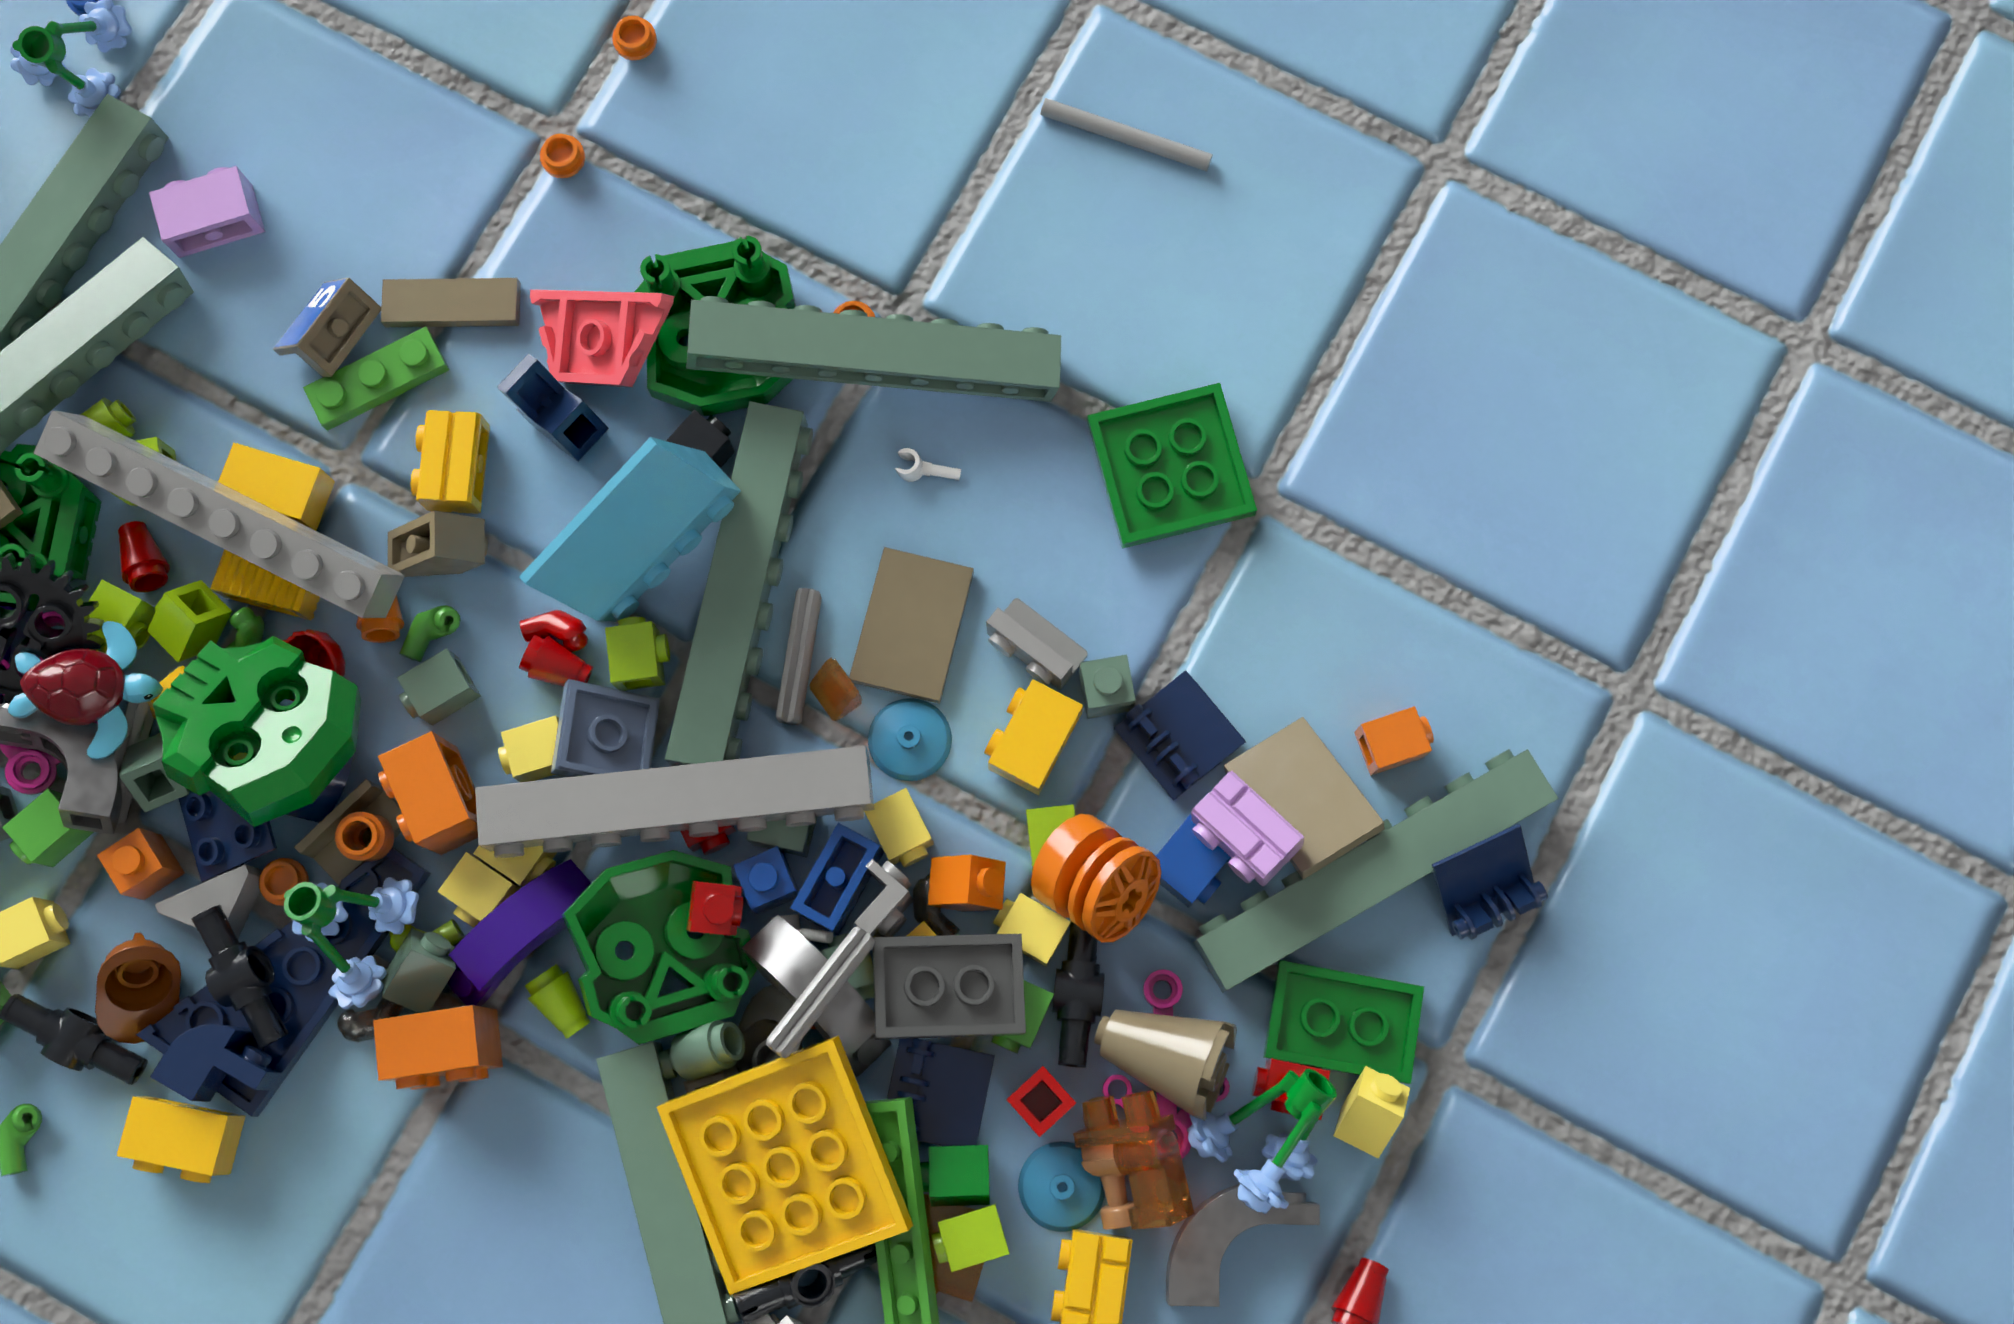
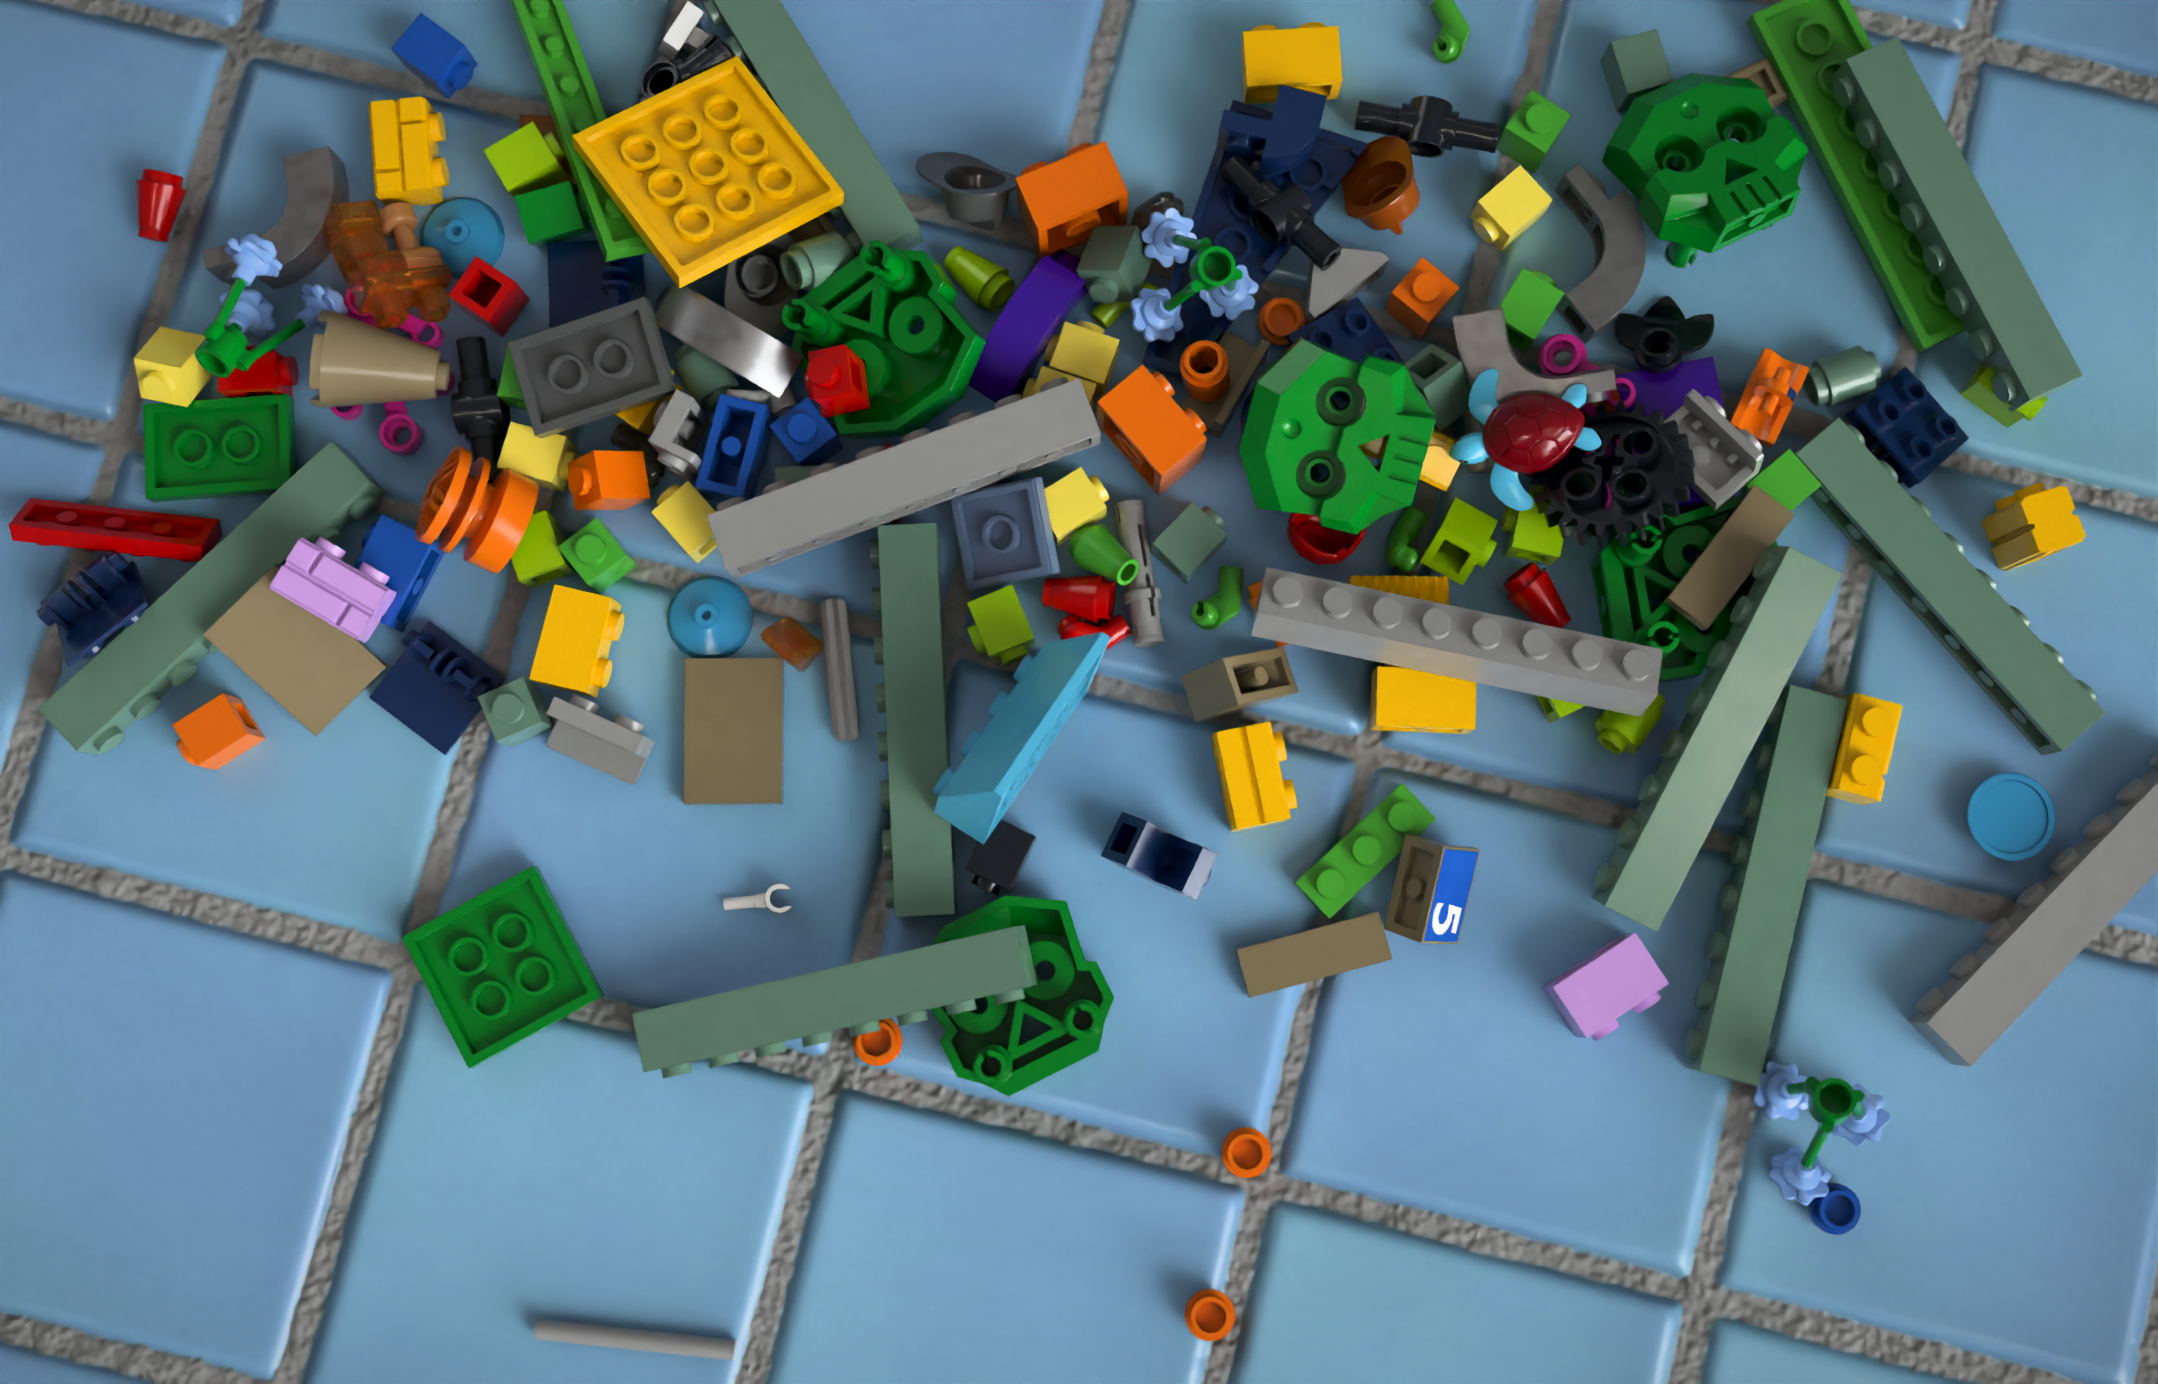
camera: 165 degrees right, 5 degrees up
coral wing [530,289,674,387] -> none
light grey axle [766,926,875,1058] -> none
none -> red plate [8,498,222,562]
none -> bright green brick [558,517,638,594]
none -> dark grey piece [915,152,1017,231]
none -> bright green cone [1069,524,1139,585]
none -> light grey pin [1113,499,1165,648]

